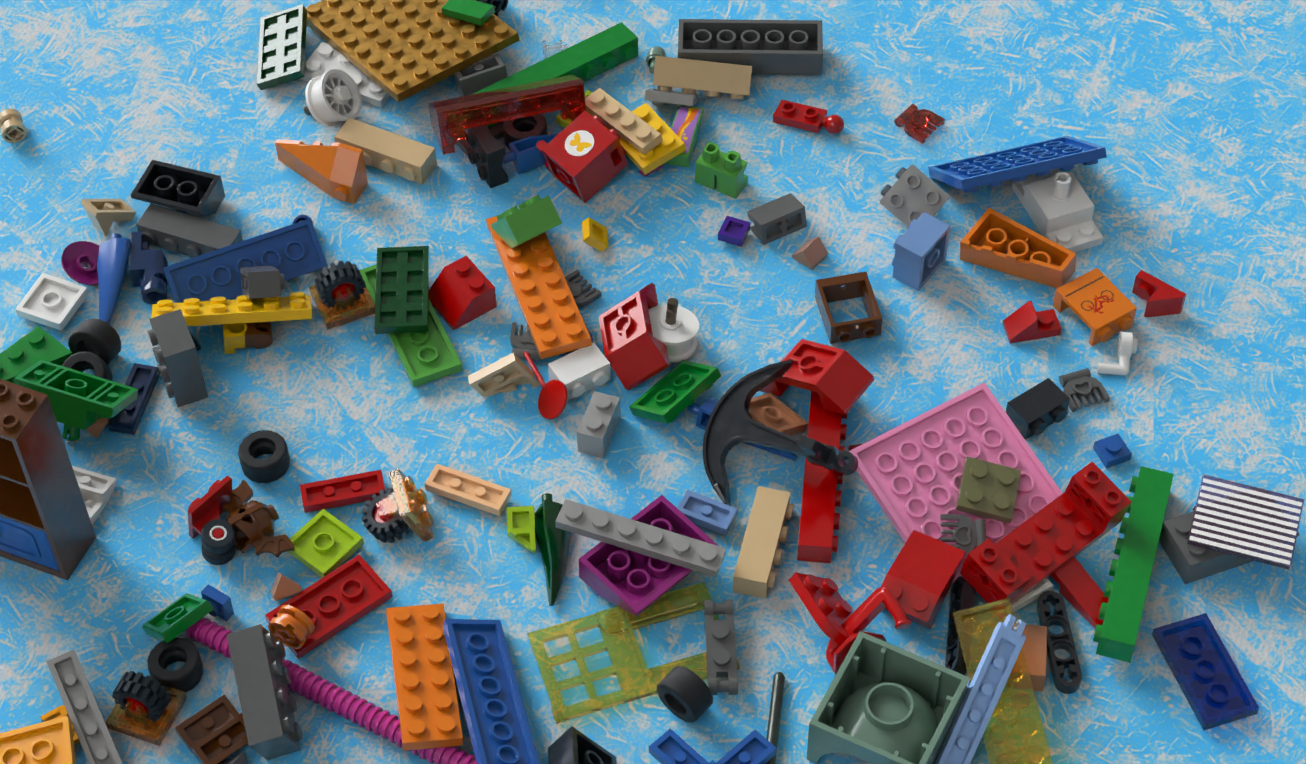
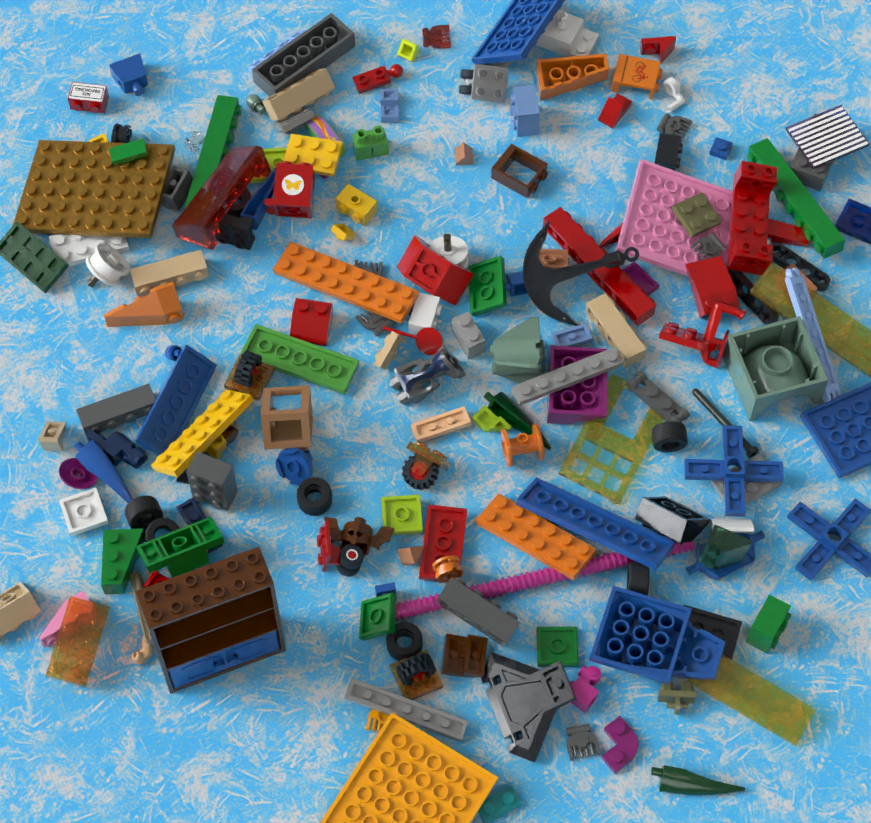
camera: 45 degrees left, 10 degrees up
black slope [131,160,225,215] -> none
dark grey brick [240,265,285,299] -> none
red plate [300,470,385,513] -> none
dark green plate [374,246,429,334] -> none
bright green slope [491,195,562,248] -> none
tan plate [581,88,663,155] -> none
dark purple plate [718,216,751,247] -> none
dark grey hinge [747,193,807,245] -> none
red slope [759,339,875,415] -> none
none -> medium nougat piece [261,385,313,451]
none -> blue tile [275,448,313,485]
none -> yellow brick [335,184,378,226]
none -> medium blue slope [380,88,399,123]
none -> dark grey hips [389,345,466,405]
none -> neon yellow slope [397,38,420,61]
none -> sand green brick [490,317,547,383]
none -> orange hose [501,423,545,467]
none -> magenta tile [622,262,659,296]

